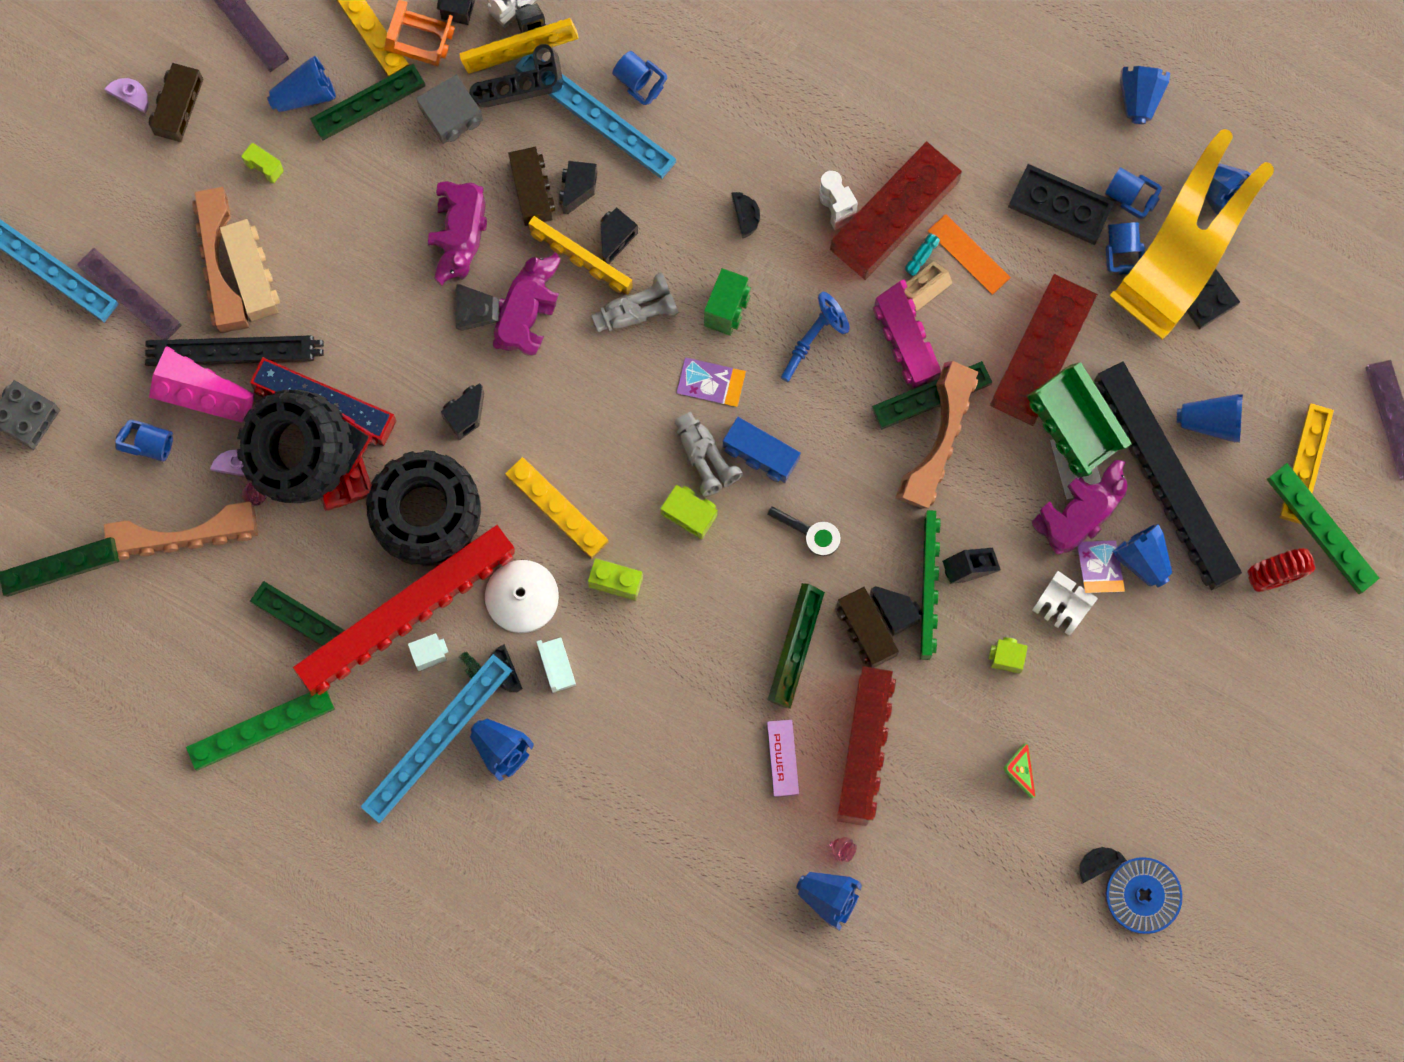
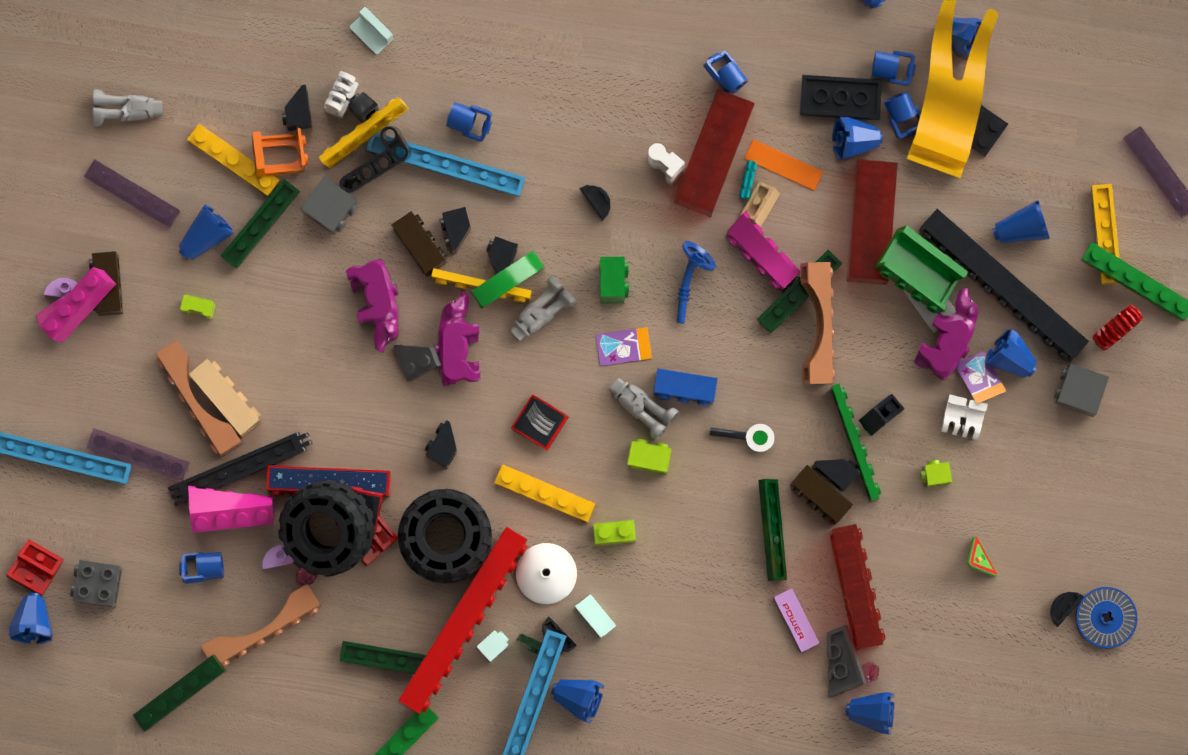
camera: 25 degrees left, 5 degrees up
none -> dark pink wedge [36,267,116,342]
none -> green slope [471,251,544,309]
none -> slope [511,394,569,451]
none -> blue piece [704,51,748,96]
none -> dark grey wing [827,625,867,697]
none -> blue cone [832,117,883,160]
none -> dark grey brick [1054,364,1109,417]

